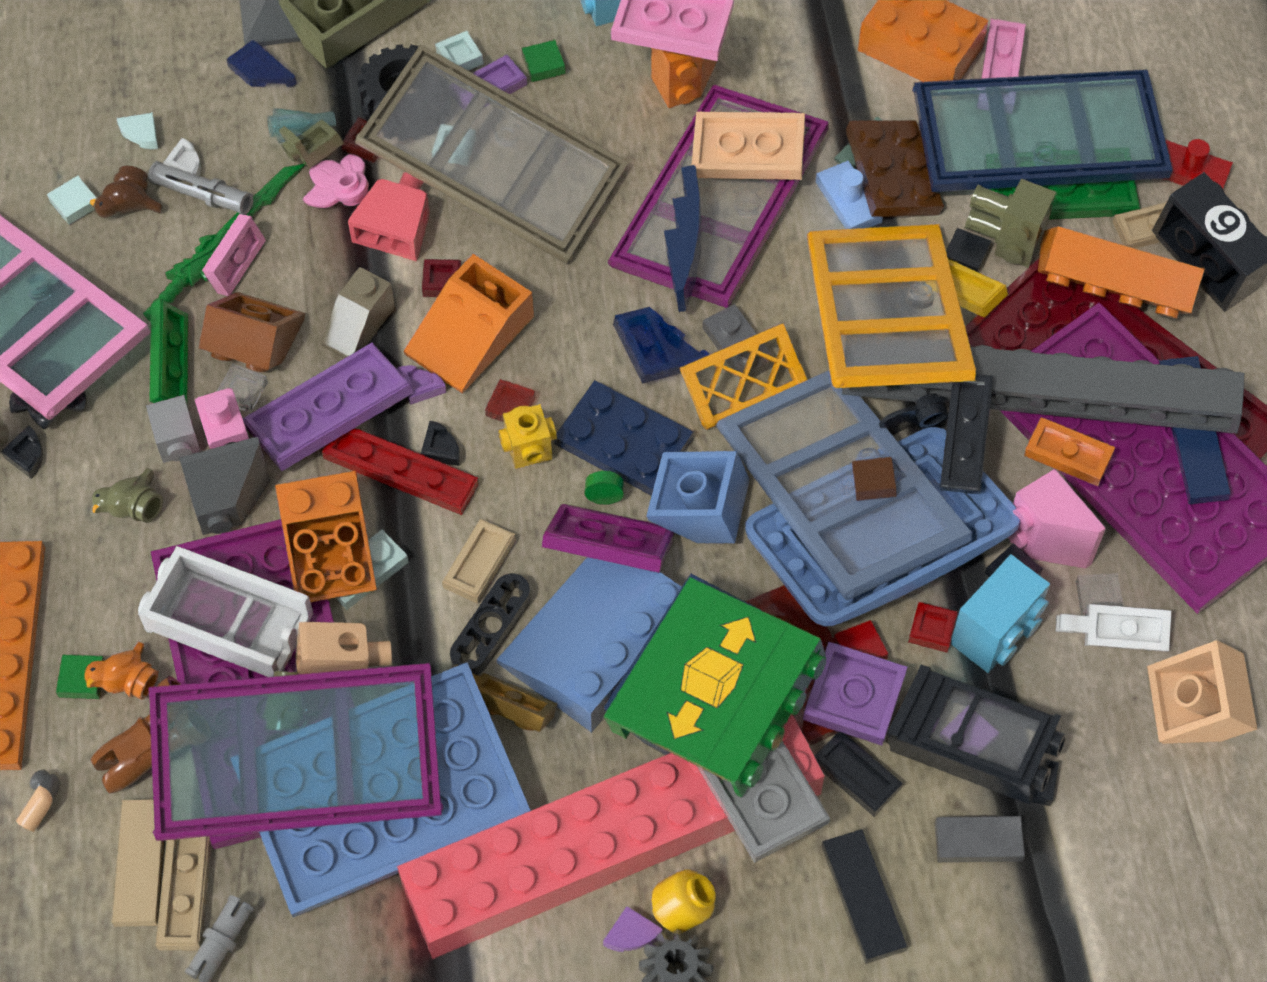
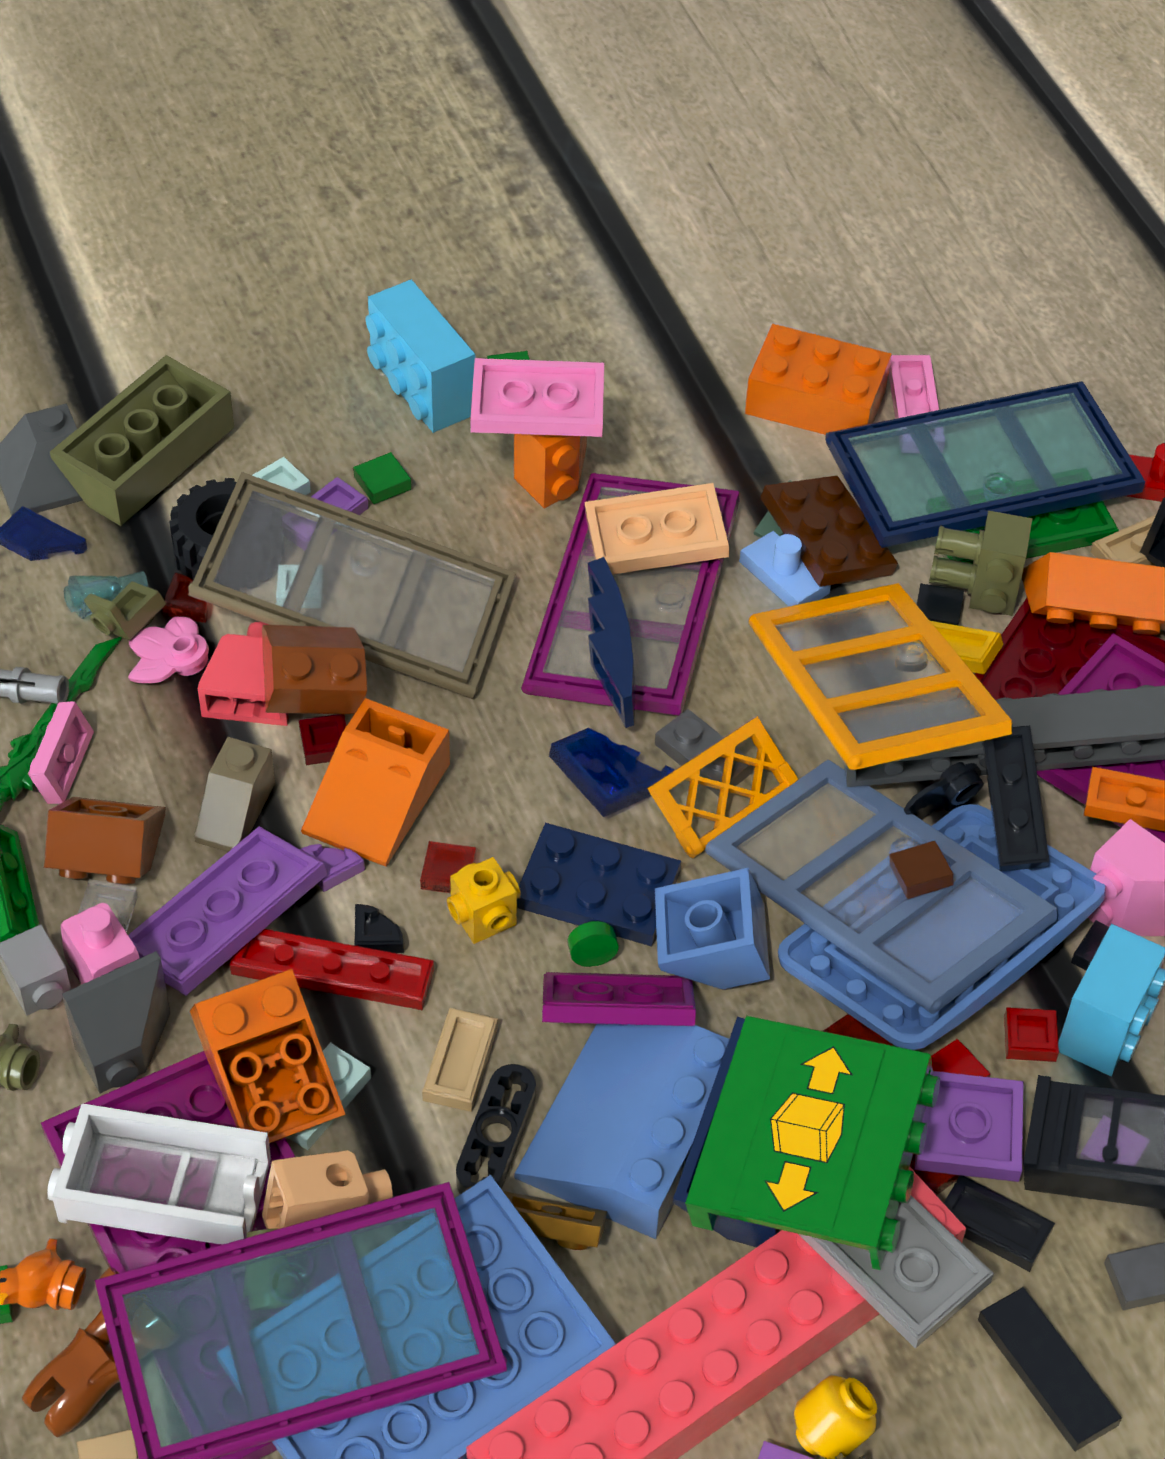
camera: 15 degrees left, 10 degrees down
none -> dark orange slope [262,625,367,714]

